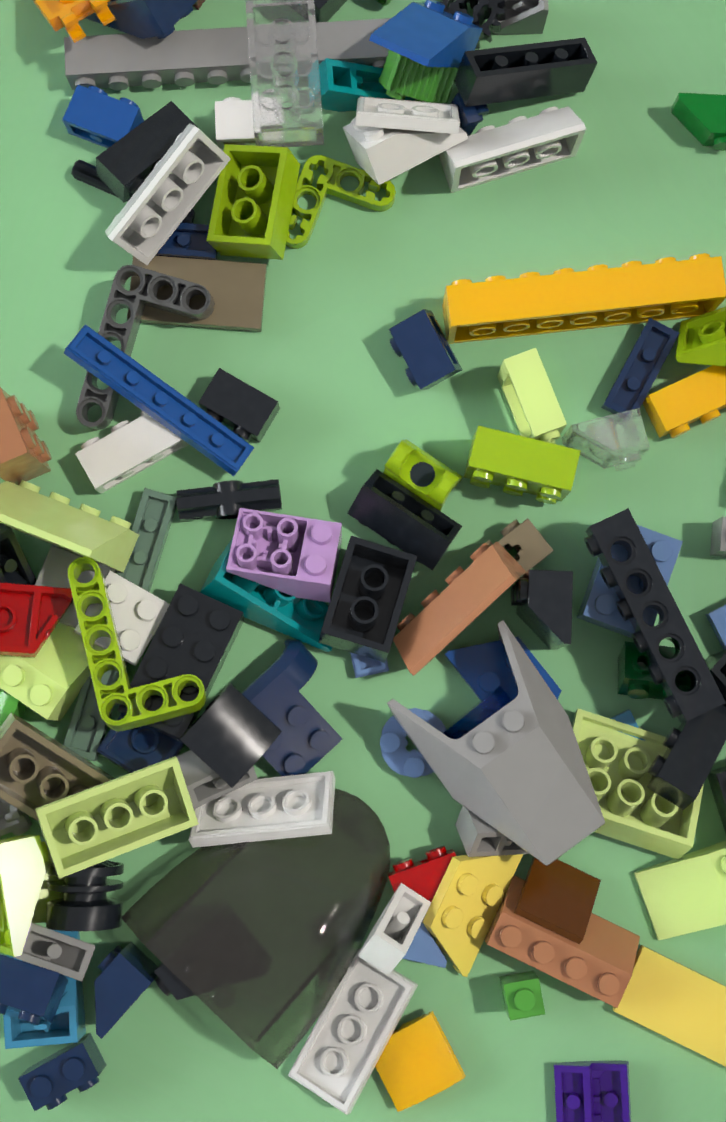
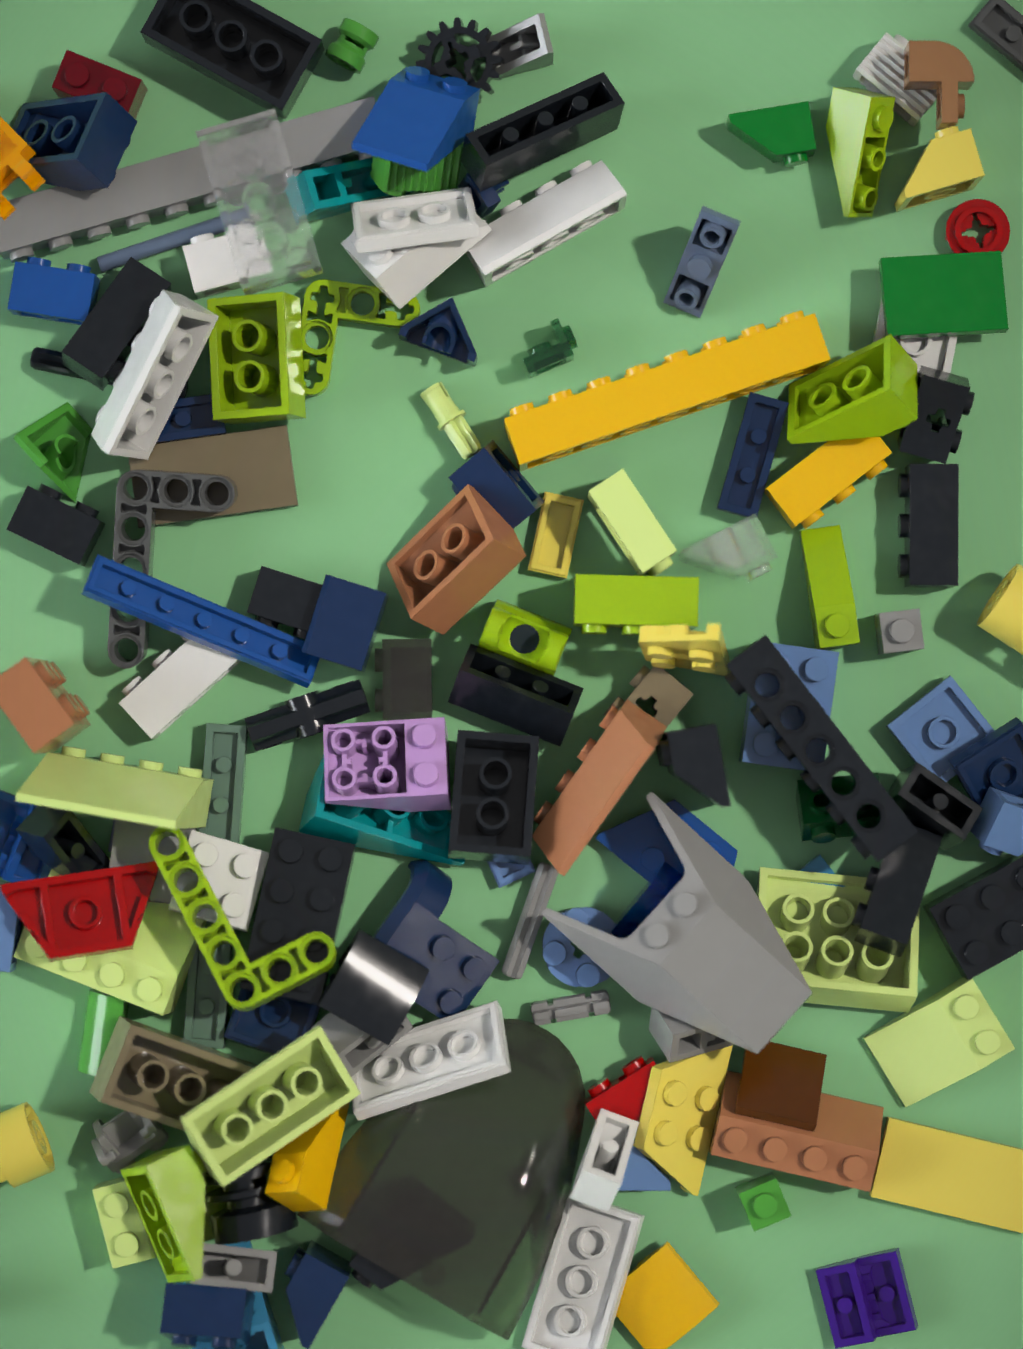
camera: 10 degrees left, 5 degrees up
none -> black brick [7,483,105,567]
none -> bright green slope [13,402,93,502]
none -> sand blue bar [97,206,254,272]
none -> yellow slope [265,1102,350,1212]
none -> dark blue slope [301,574,389,672]
none -> clear smoke brick [375,639,433,721]
none -> nougat slope [386,484,526,635]
none -> dark blue slope [398,297,477,367]
none -> yellowish green axle [420,381,482,459]
none -> light grey axle [502,862,559,979]
none -> clear green bracket [523,318,578,379]
none -> light yellow tile [527,491,584,579]
none -> light grey axle [531,990,611,1026]
none -> light yellow wing [639,623,730,676]
none -> sand blue slope [663,206,741,318]
none -> lime slope [800,525,860,649]

